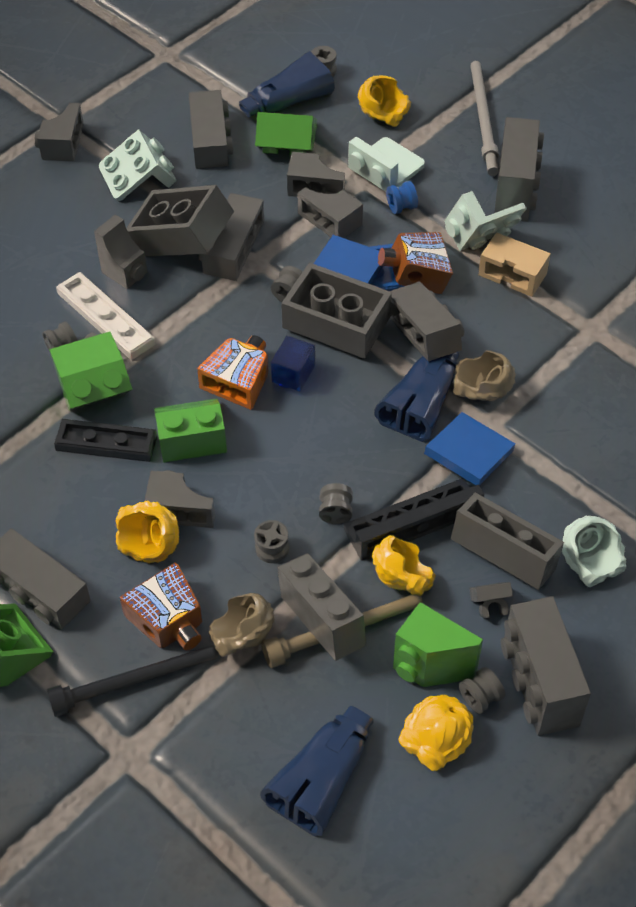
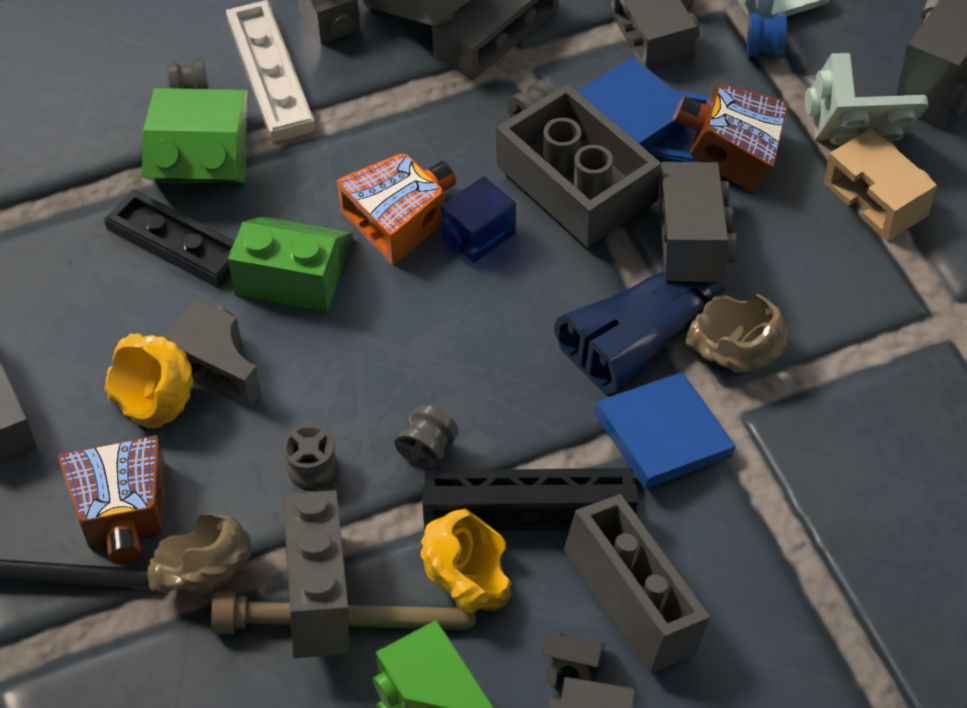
camera: 25 degrees right, 0 degrees up
light aqua hair [562,516,626,587] -> none

